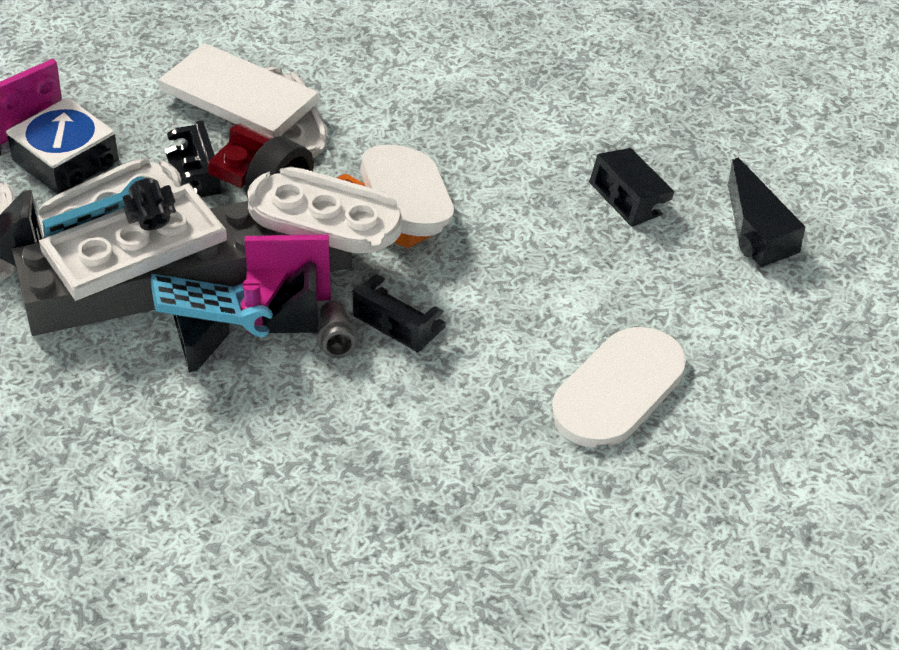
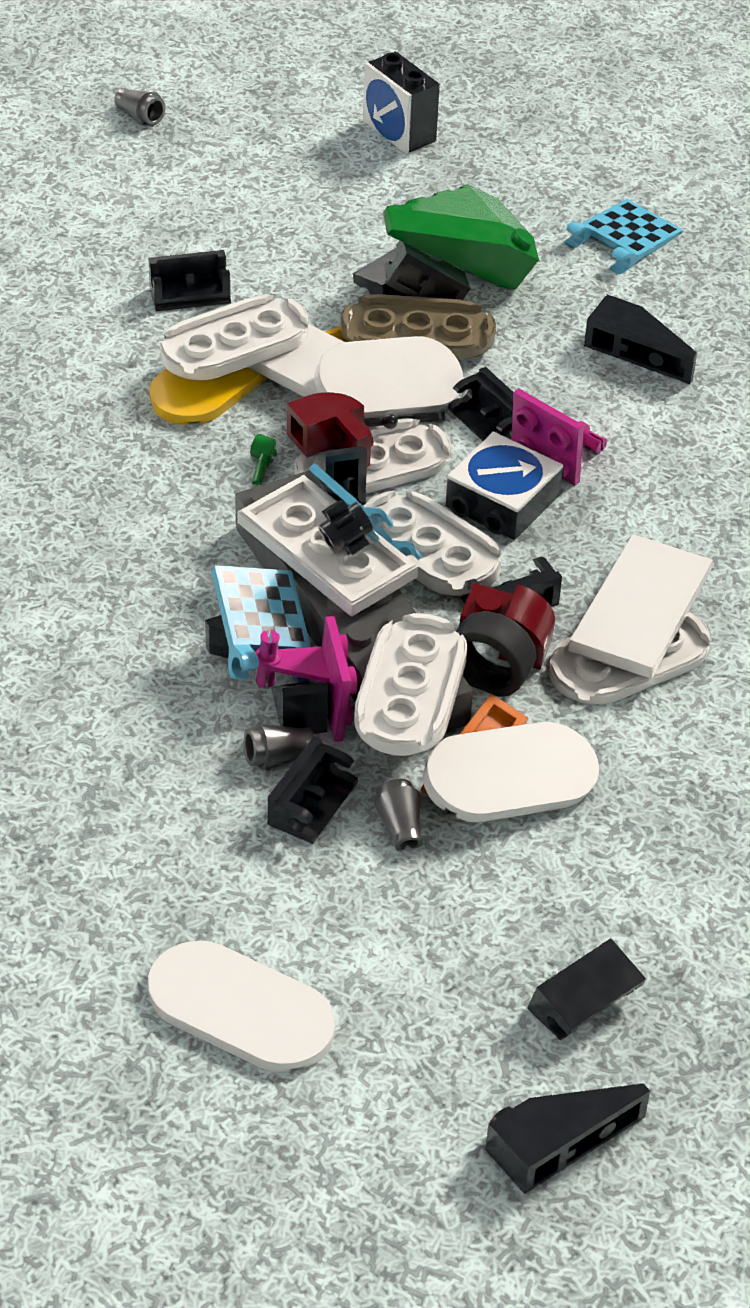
camera: 80 degrees right, 0 degrees up
none -> flat silver cone [374,779,423,851]

